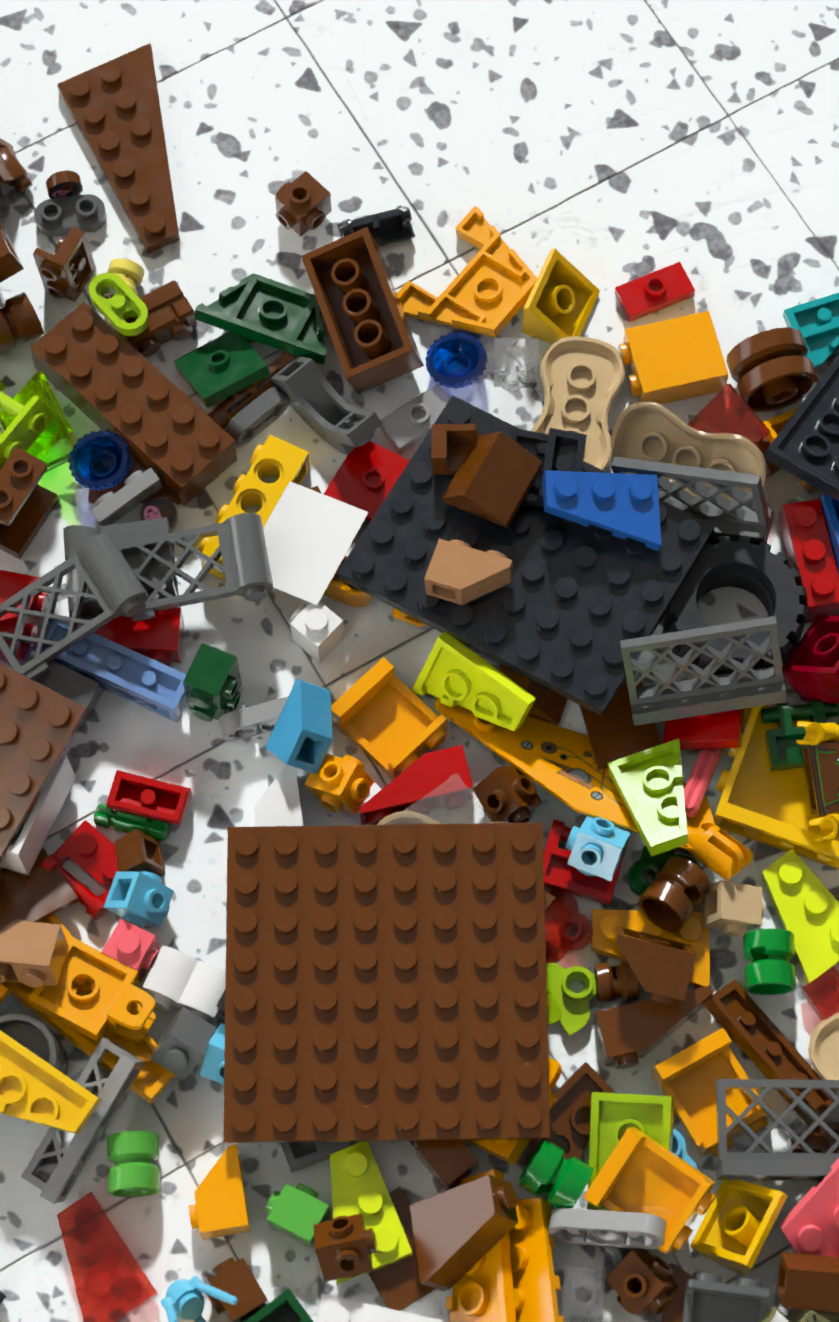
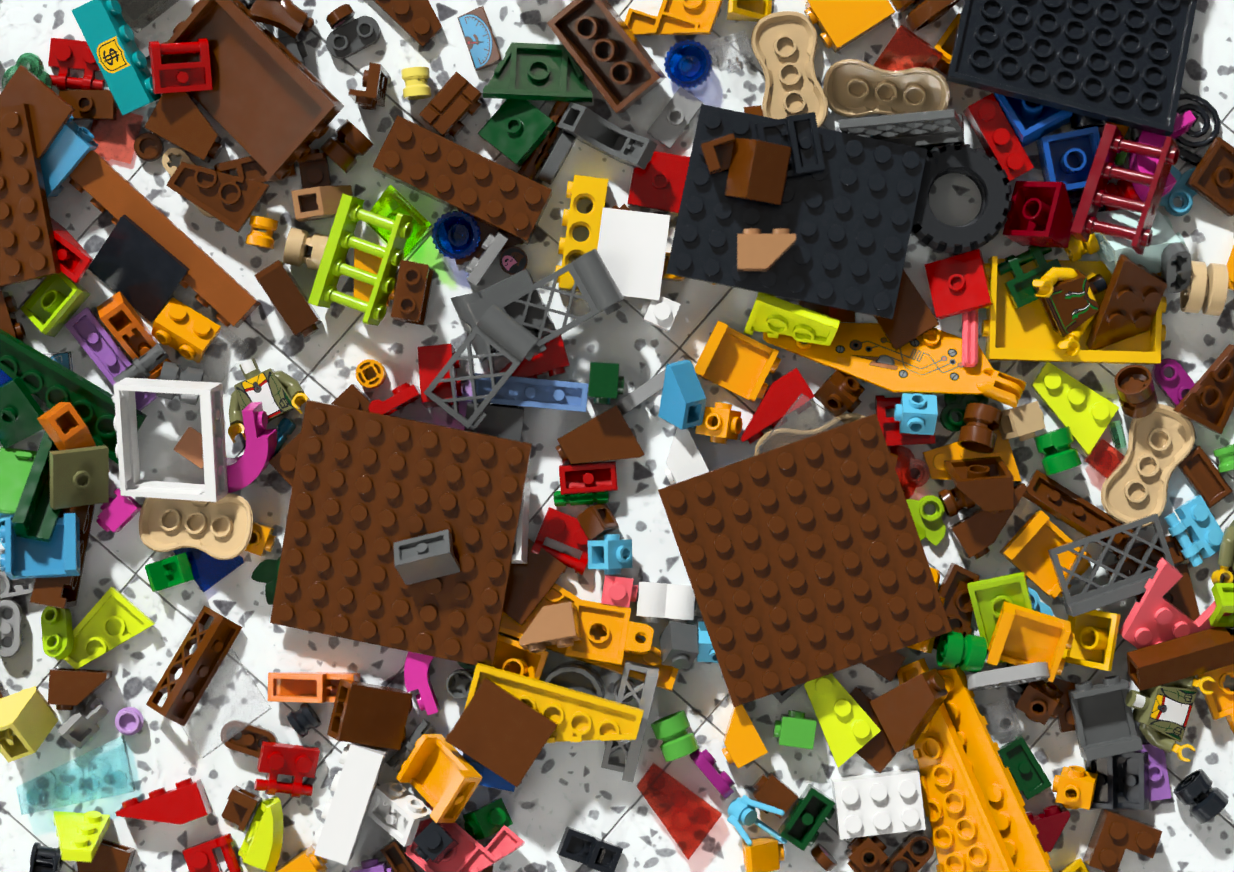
camera: 20 degrees left, 20 degrees up
lime plate [89,273,149,336] -> none
reddish brown brick [313,1213,378,1282] -> none
blue wing [542,470,662,551] -> none
wing [607,739,688,856] -> none
dark grey fence [620,616,787,726] -> none
none -> slope [457,6,502,71]
none -> reddish brown slope [555,405,645,464]
none -> magenta plate [689,749,735,799]

